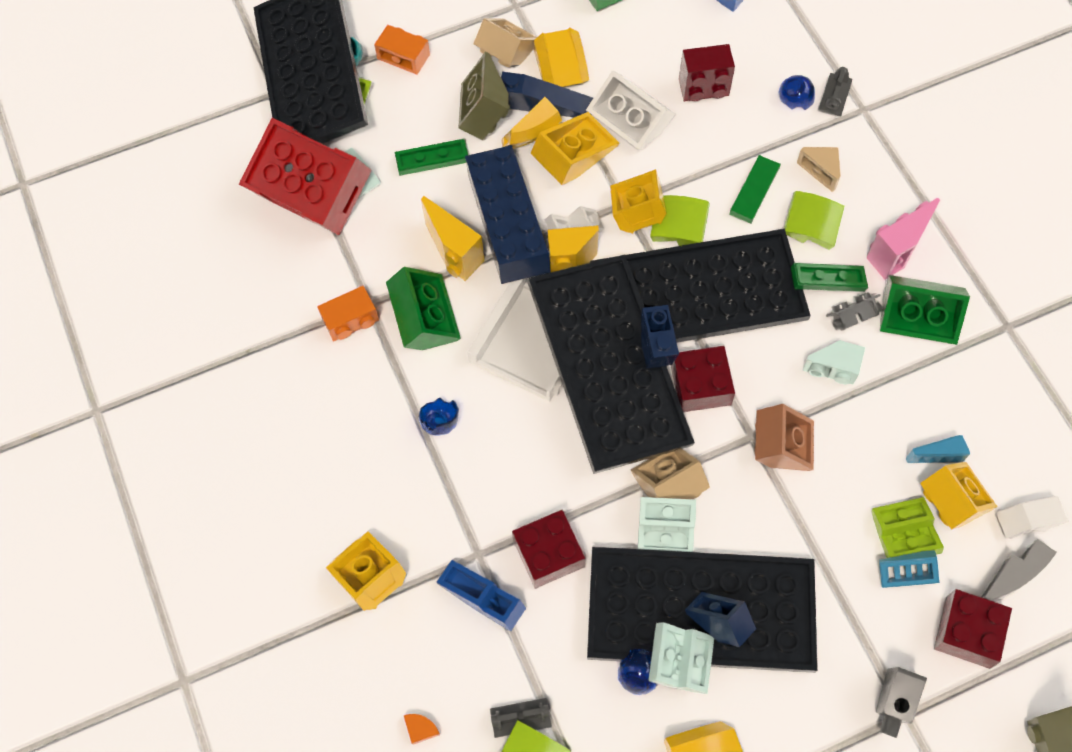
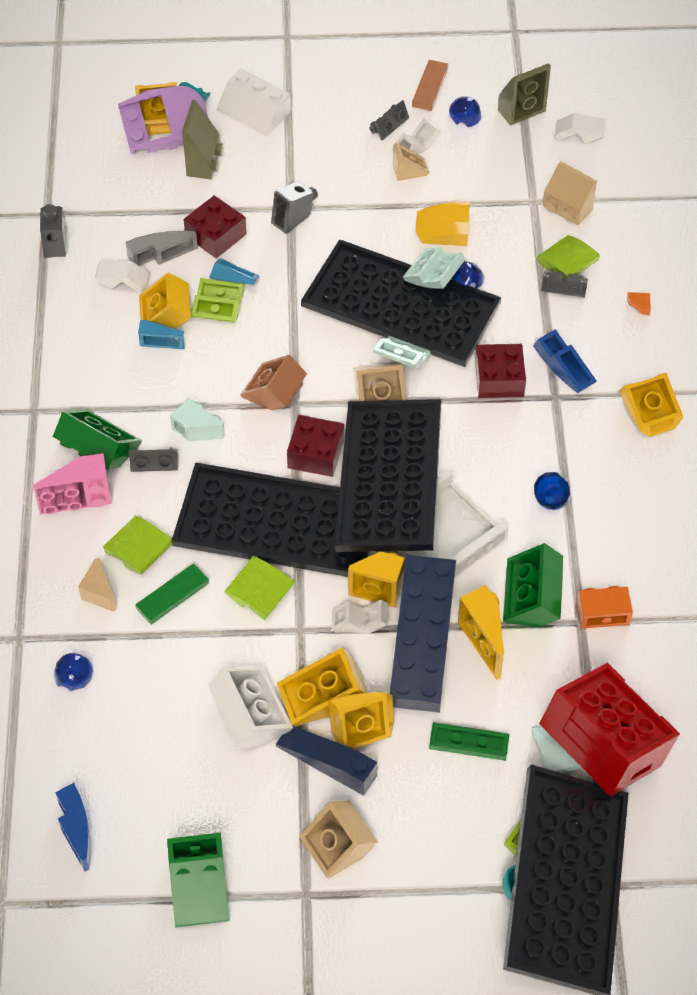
camera: 160 degrees left, 10 degrees down
orange brick [374,24,430,75] -> none
olive slope [458,51,510,141] -> none
yellow slope [534,27,589,87] -> none
yellow slope [610,169,667,234] -> none
dark blue slope [641,305,679,368] -> none
dark red brick [678,44,735,102] -> none
dark blue slope [685,592,756,647] -> none
green tile [791,263,869,292] -> none
dark grey hinge [818,66,853,116] -> none

